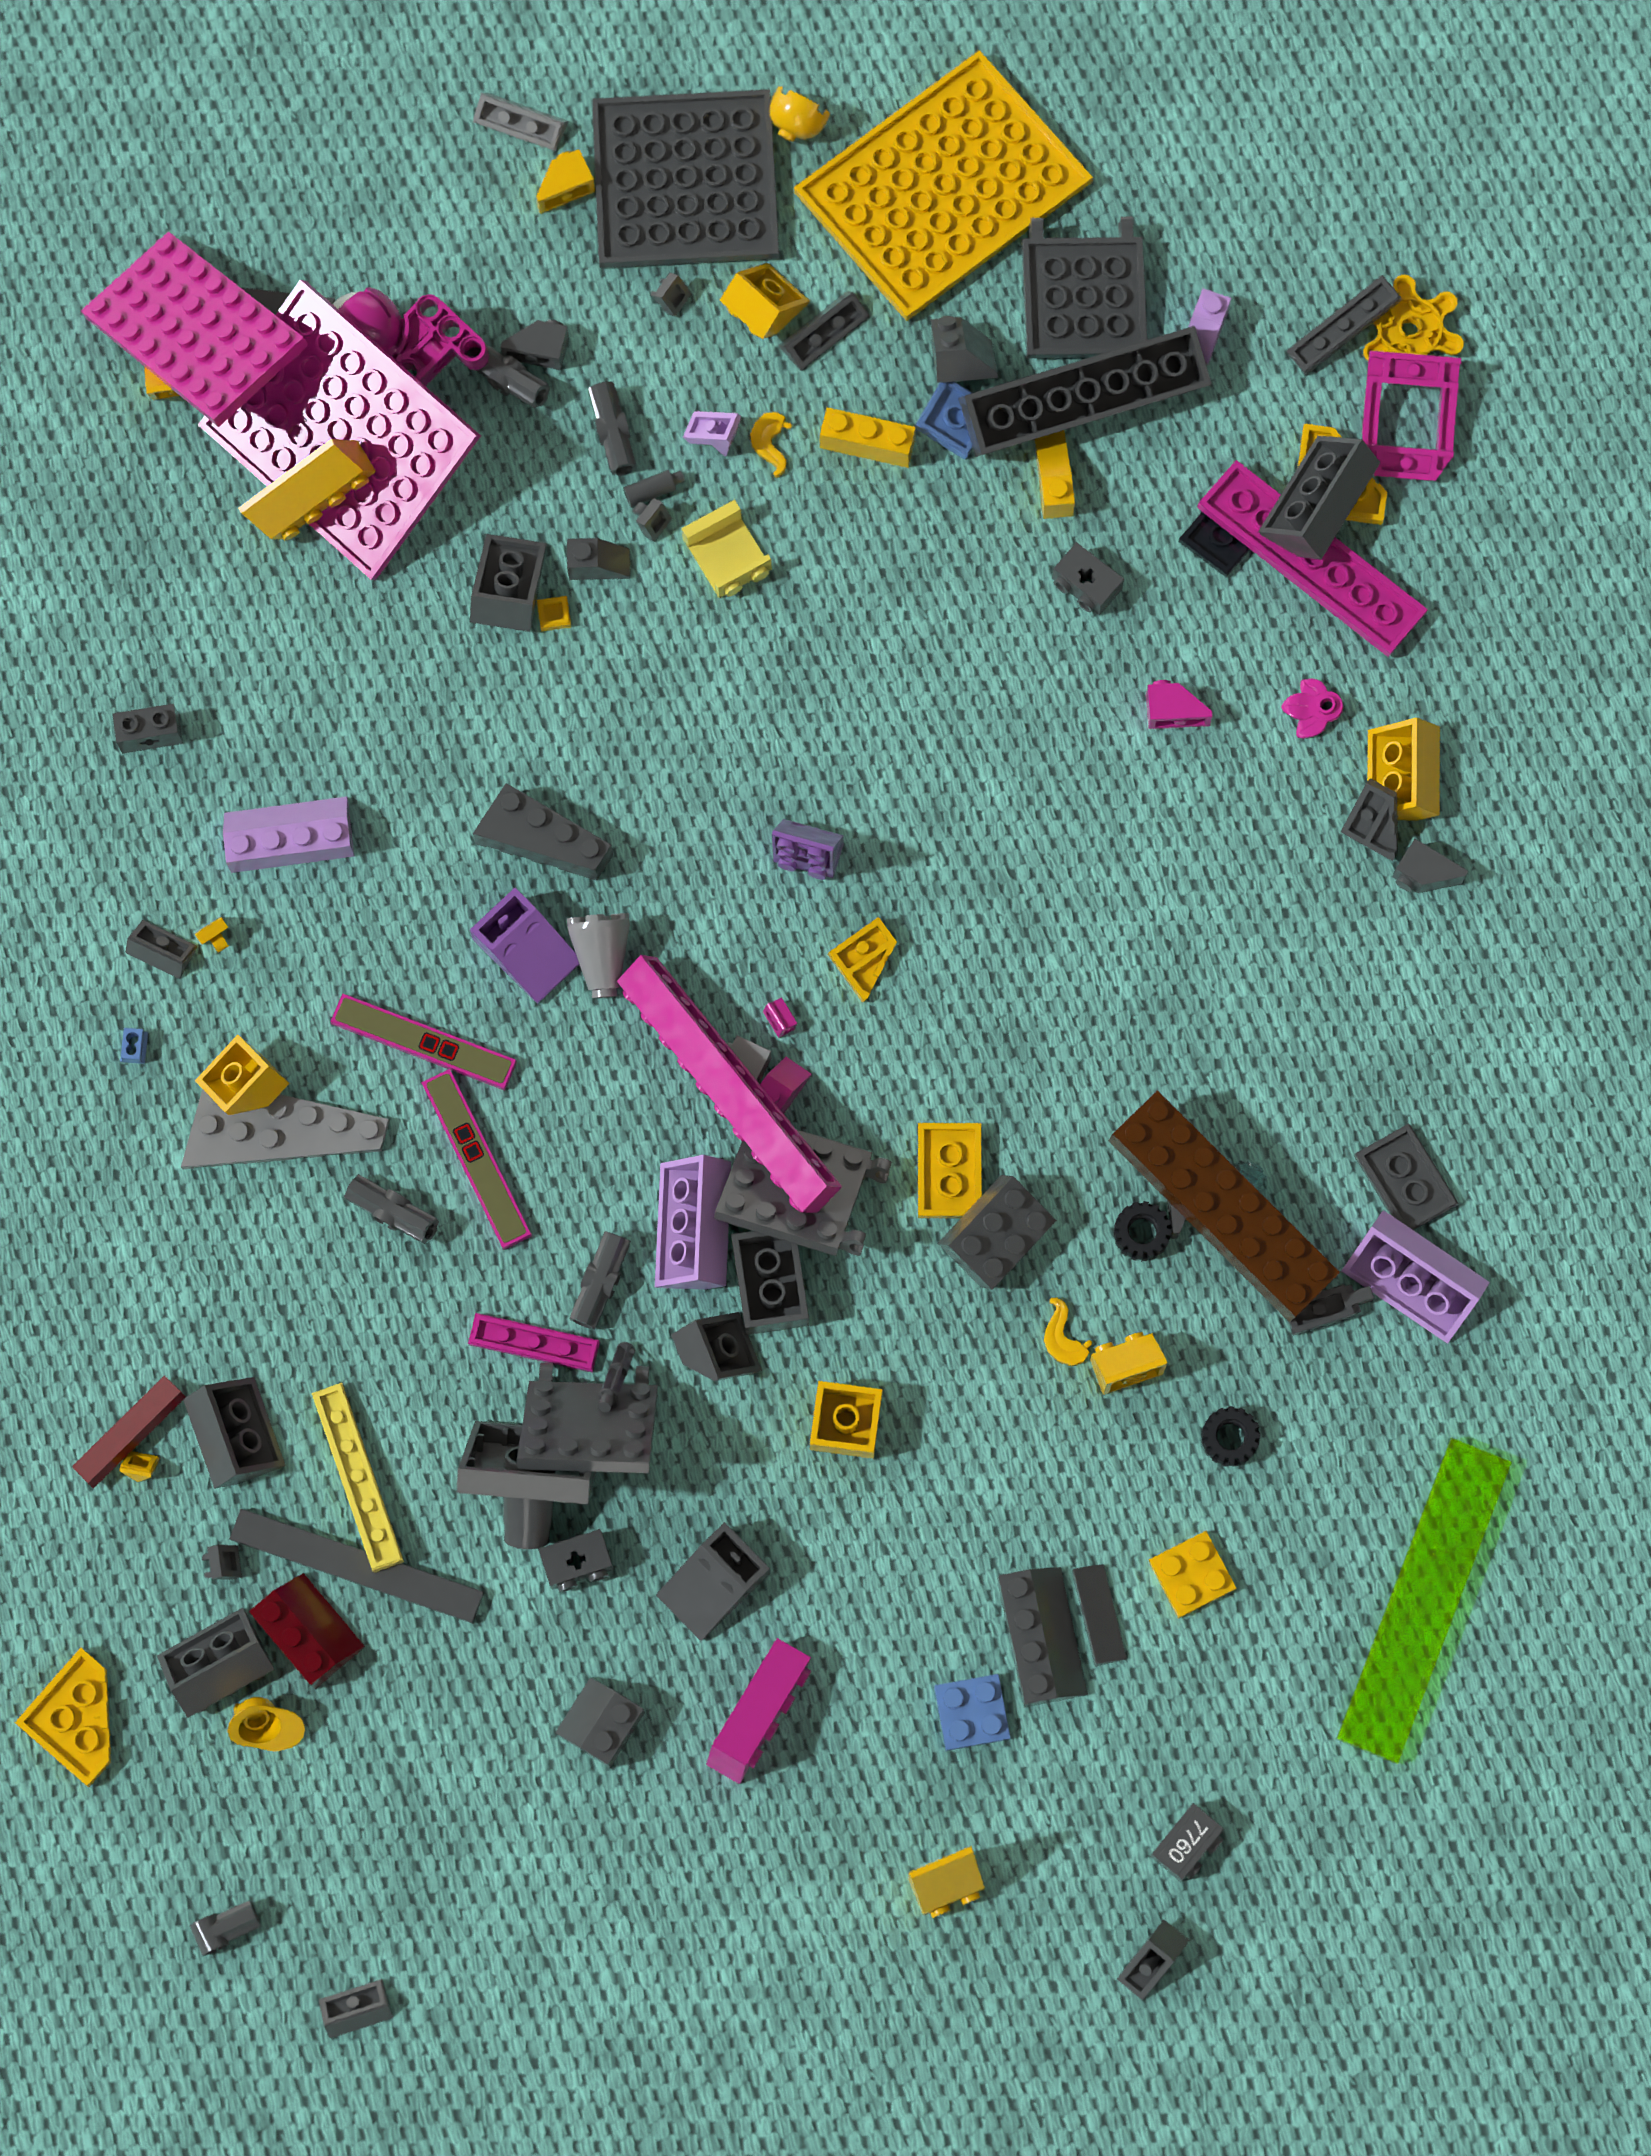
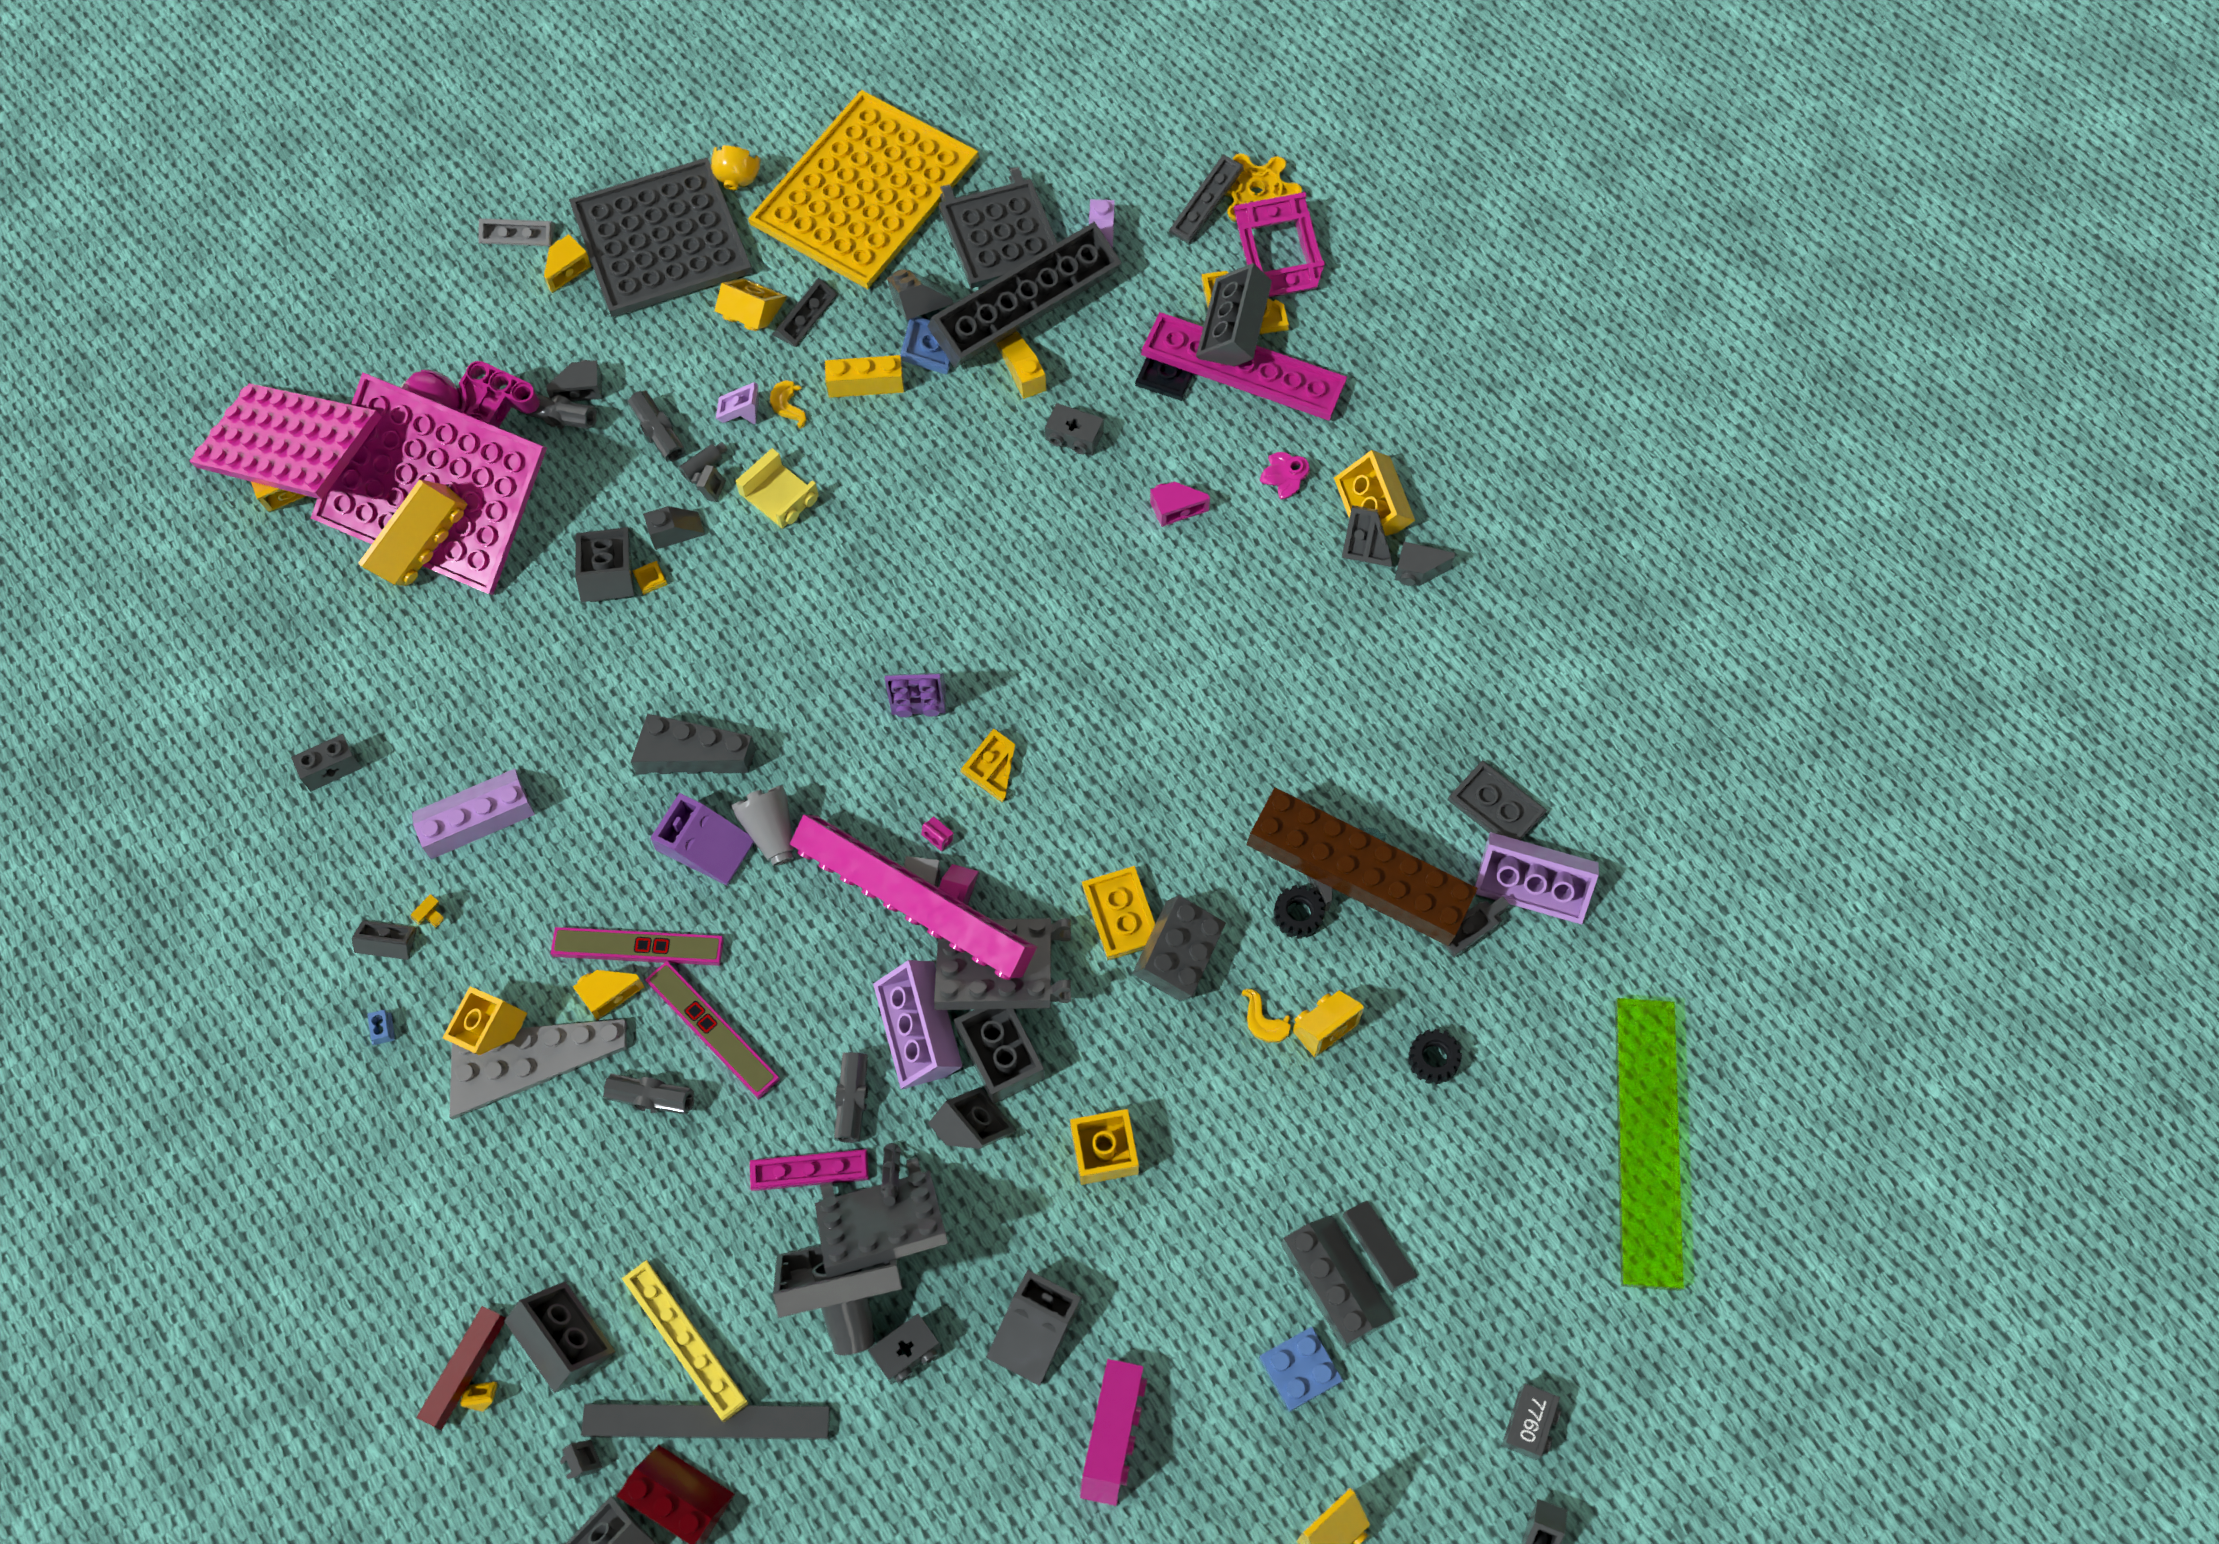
camera: 20 degrees left, 10 degrees down
dark grey slope [555,1677,645,1768] -> none
dark grey tile [650,272,692,317] -> none
yellow plate [1148,1531,1236,1619] -> none
none -> yellow slope [573,970,644,1020]

